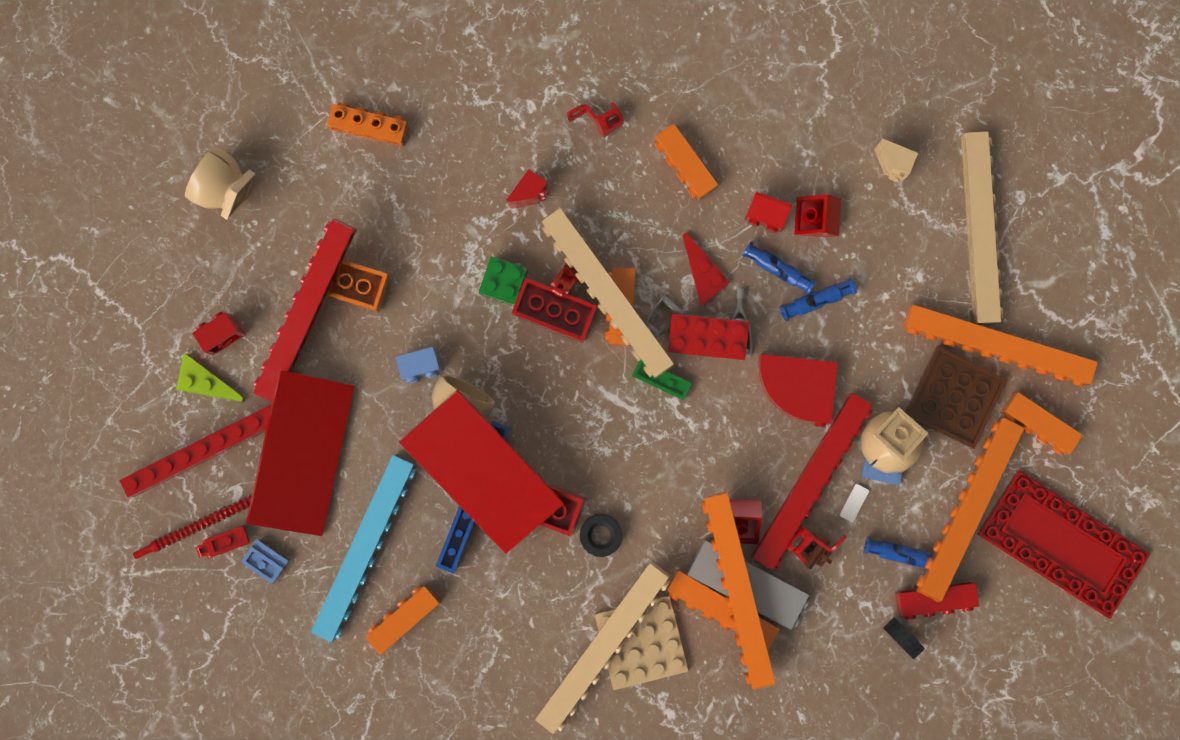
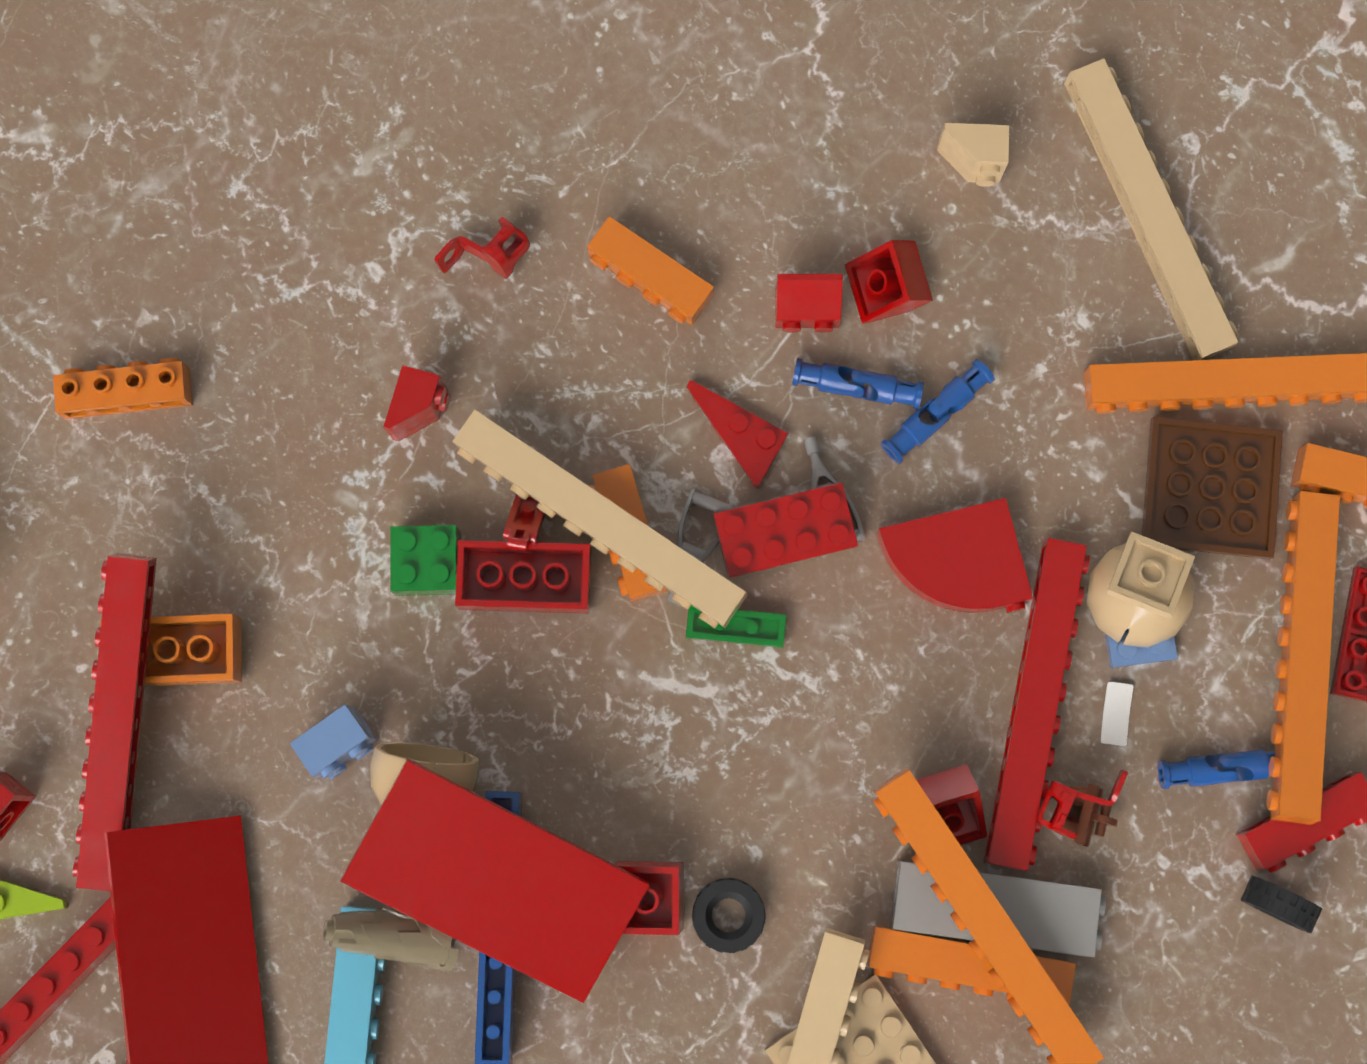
camera: 20 degrees left, 5 degrees down
none -> dark tan cone [323,908,459,971]

